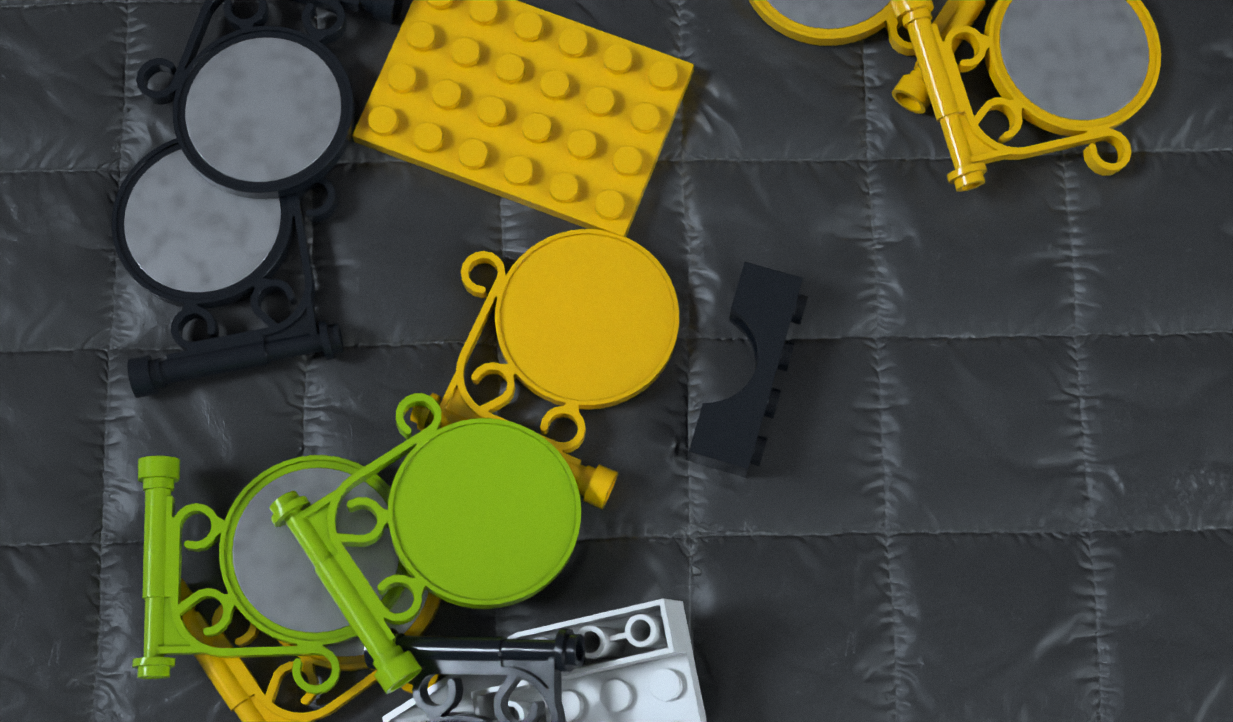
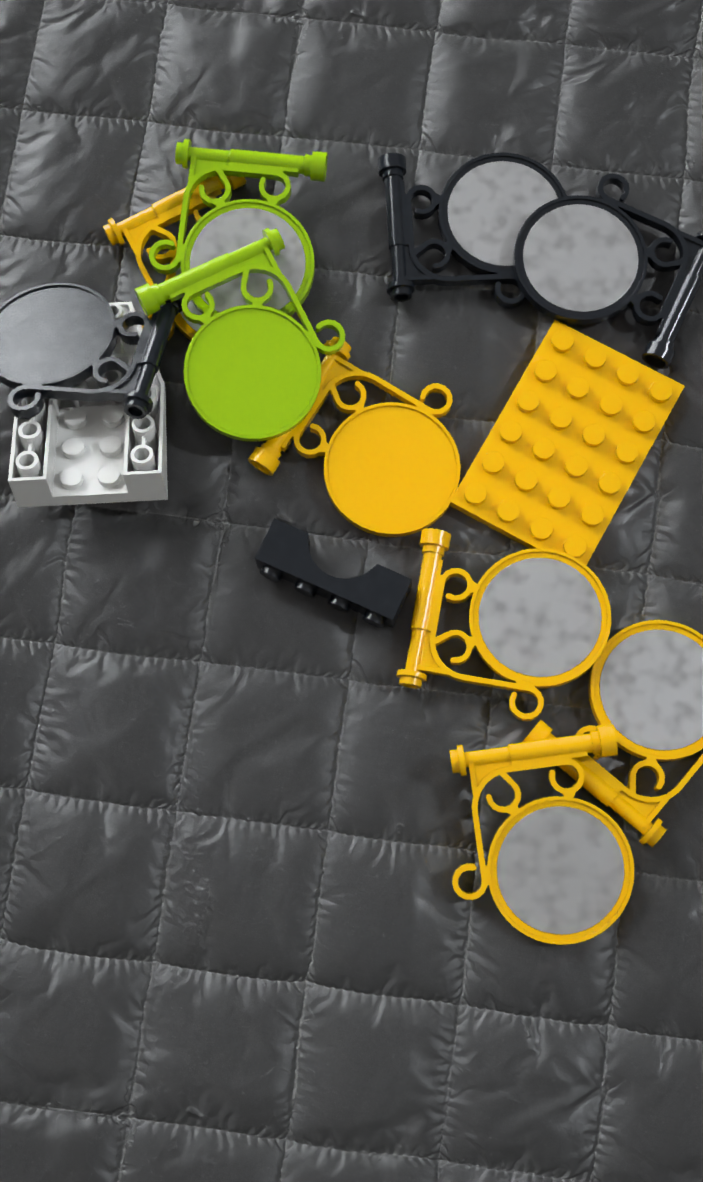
camera: 100 degrees right, 0 degrees up
none -> piece [396,528,611,721]

